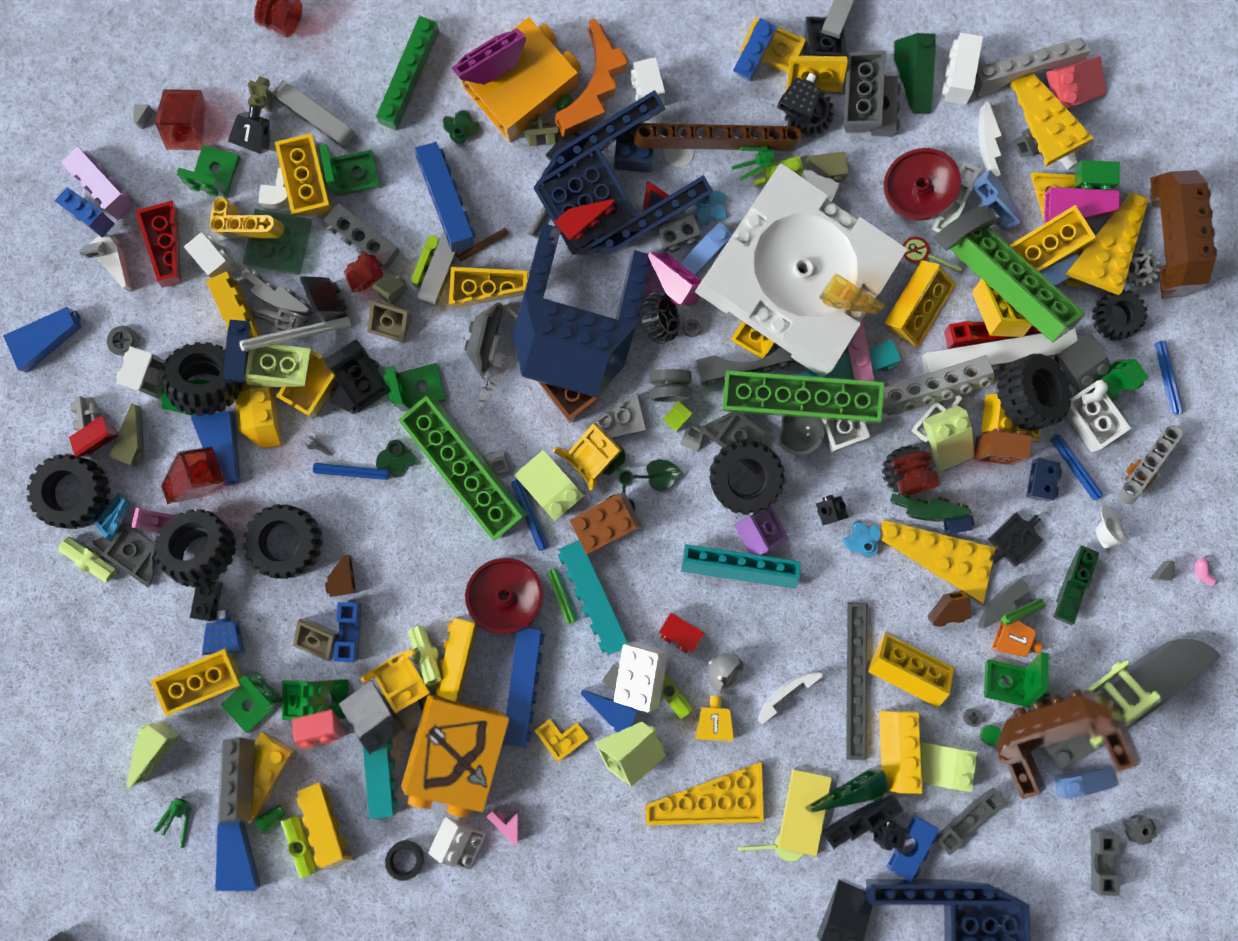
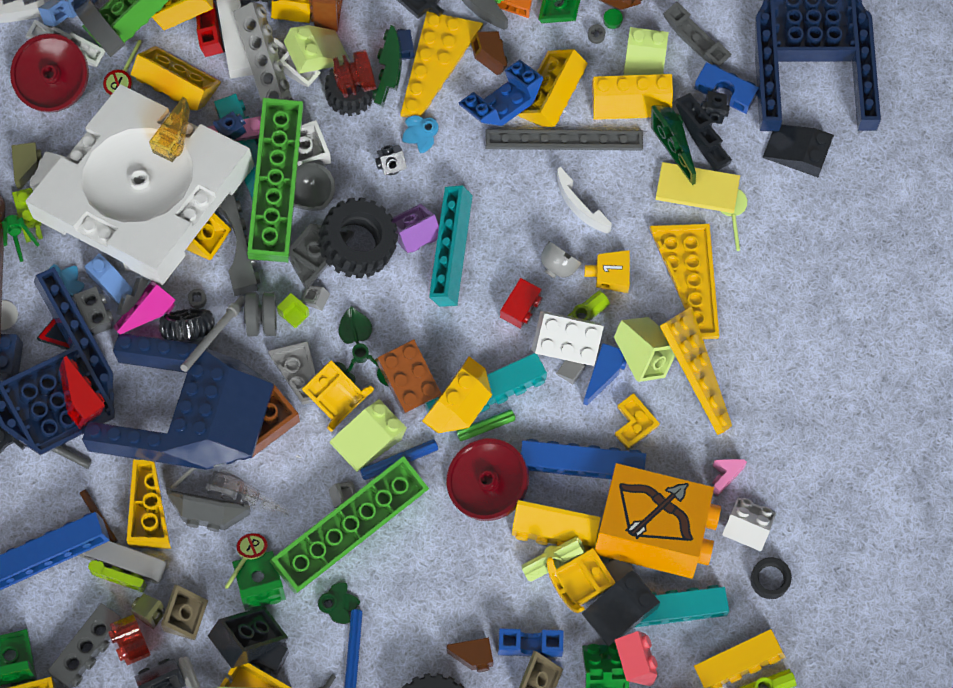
camera: 90 degrees left, 15 degrees down
none -> dark grey slope [116,278,149,315]
none -> light grey bar [180,296,245,372]
none -> dark blue brick [212,111,246,140]
none -> piece [225,533,268,589]
none -> yellow wedge [422,356,492,434]
none -> blue slope [458,59,543,126]
none -> yellow wing [660,306,732,435]

